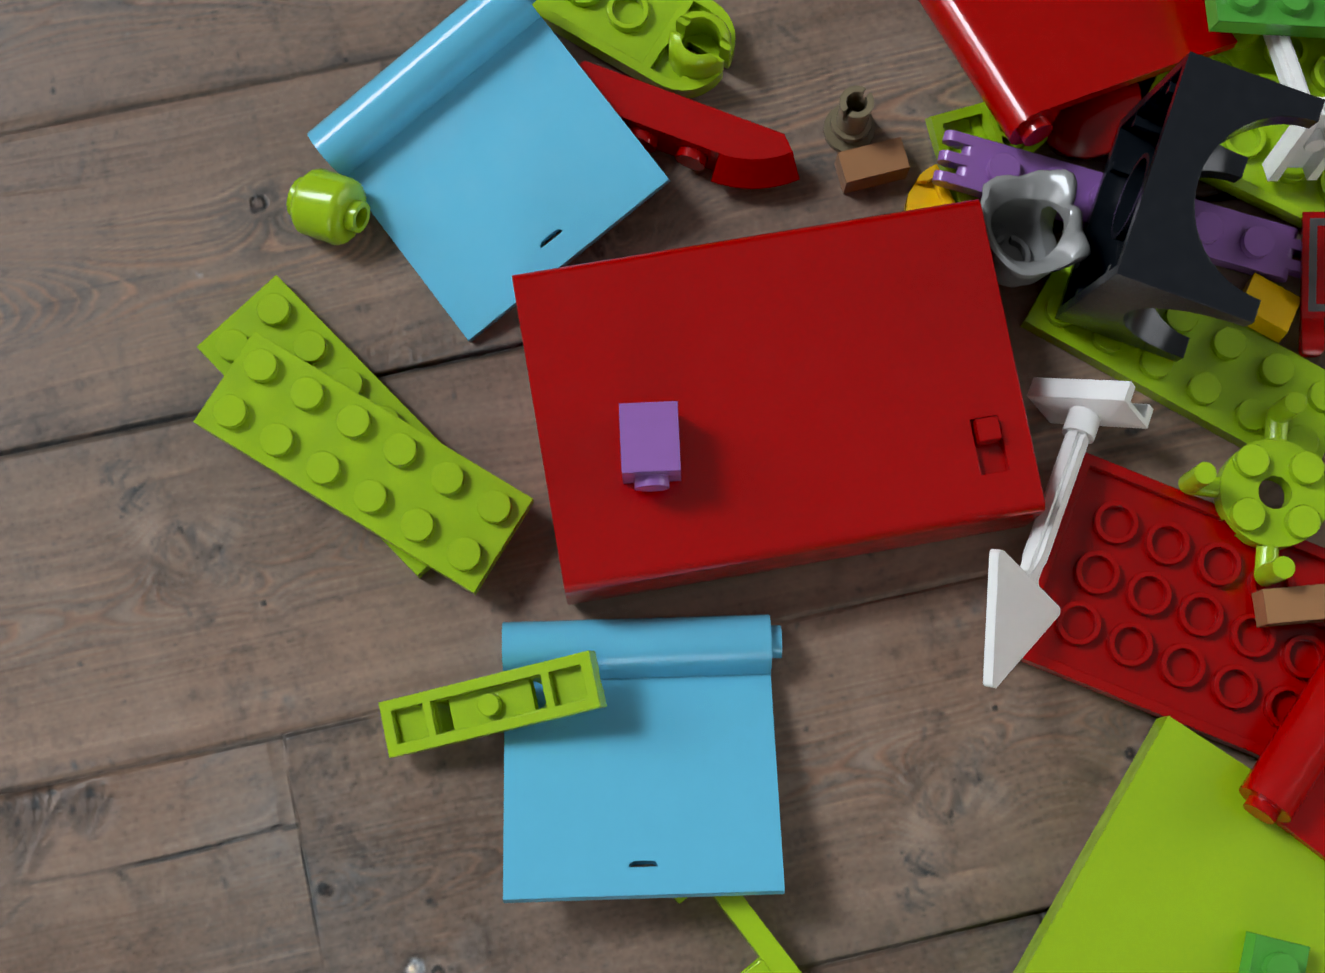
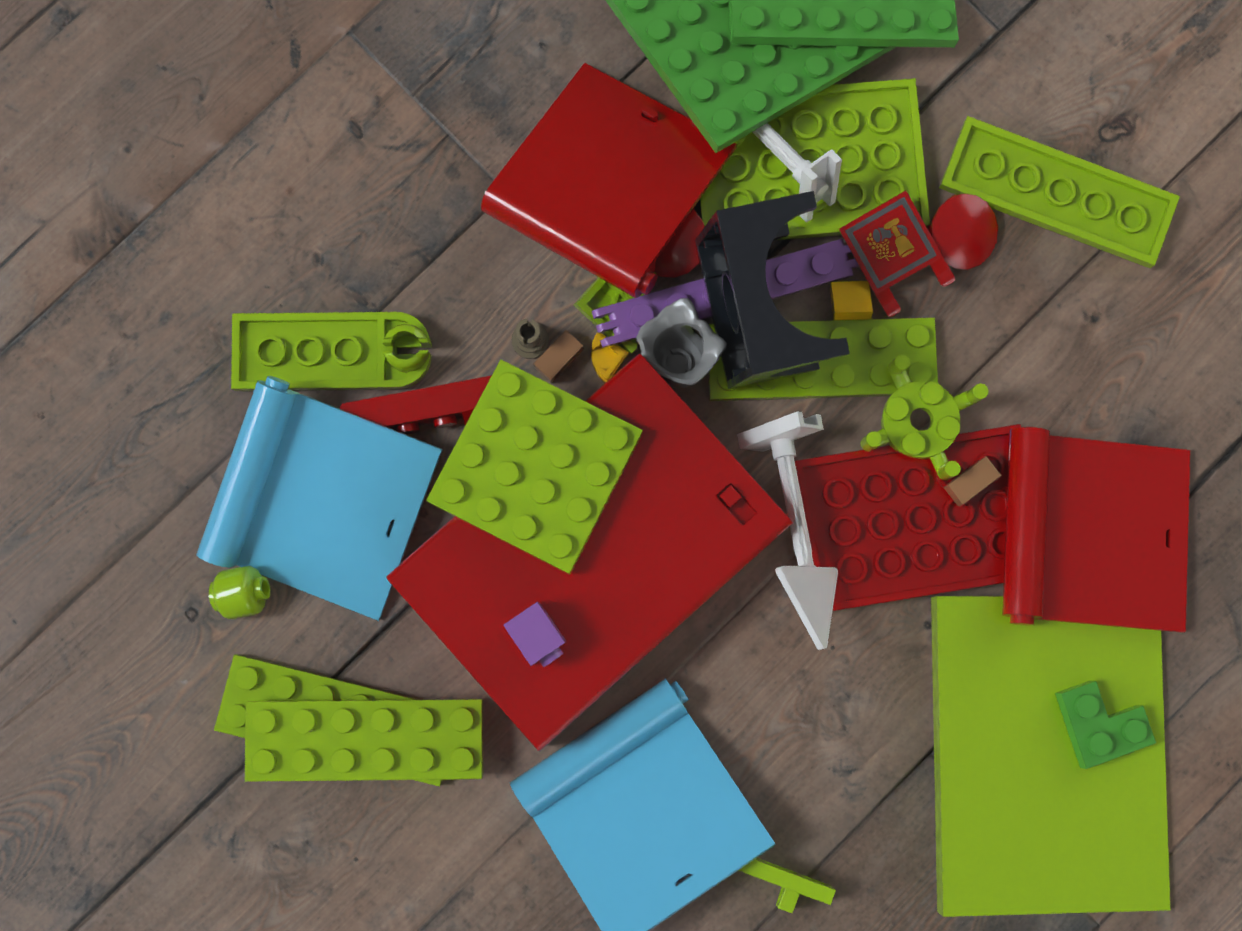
camera: 30 degrees left, 5 degrees up
lime hinge [378,650,607,758] -> none
none -> lime plate [426,359,643,574]

